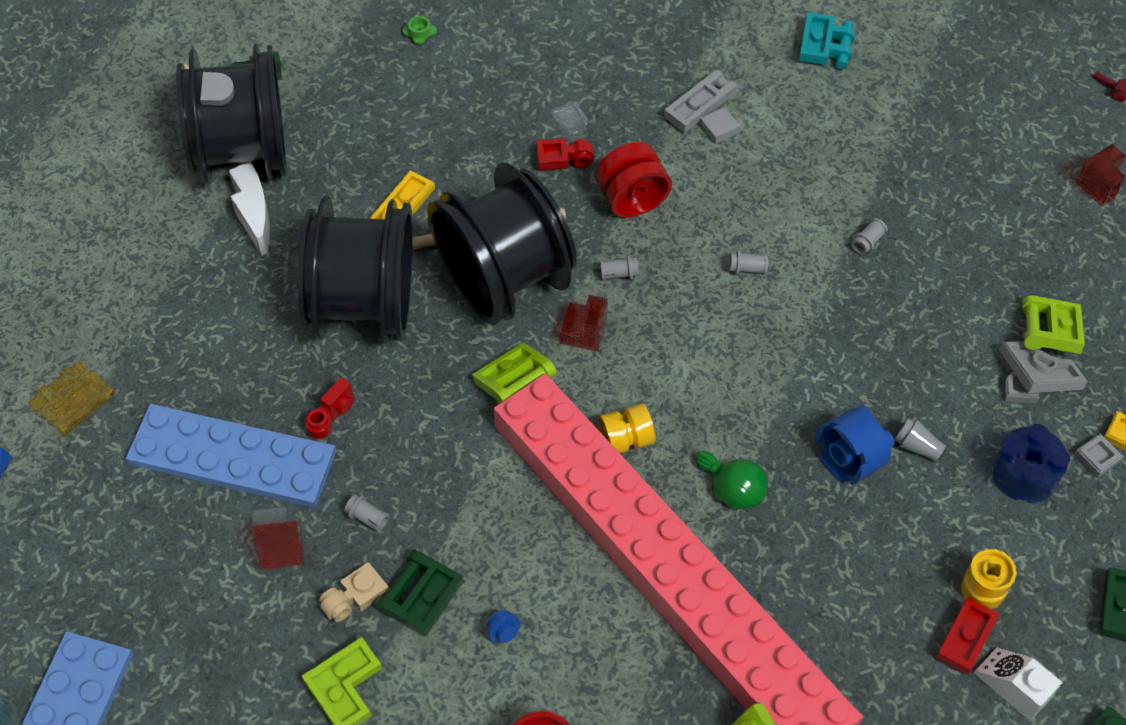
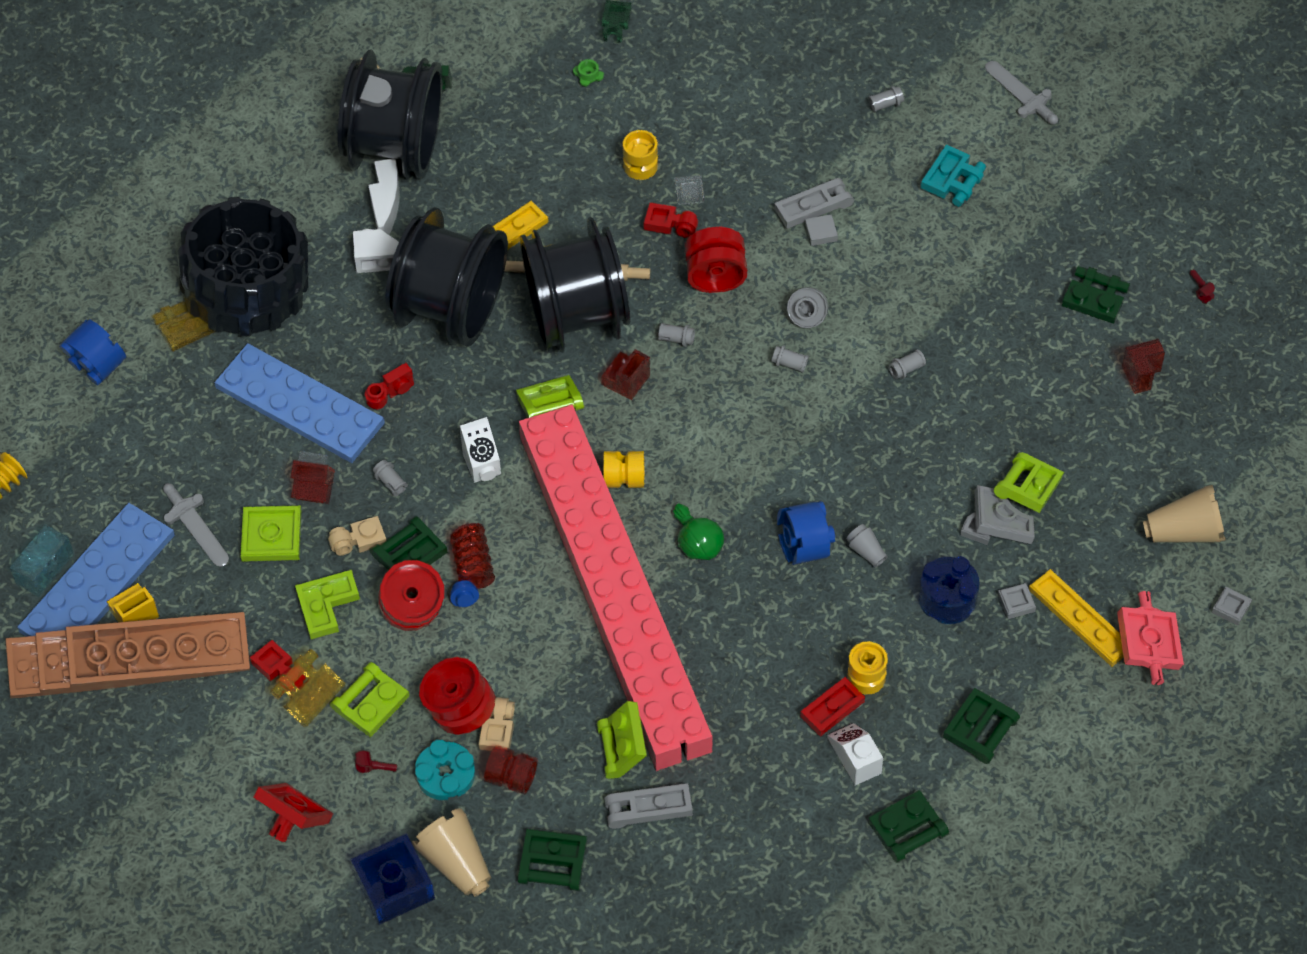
camera: 20 degrees right, 0 degrees up
none -> light grey sword [163,483,229,566]
none -> black wheel [178,197,309,337]
none -> lime plate [241,505,302,562]
none -> white slope [353,229,399,273]
none -> red wheel [378,560,444,631]
none -> clear red piece [450,523,495,589]
none -> white slope [460,417,501,483]
none -> yellow wheel [623,130,658,180]
none -> light grey plate [787,287,829,328]
none -> dark green plate [1062,266,1130,324]

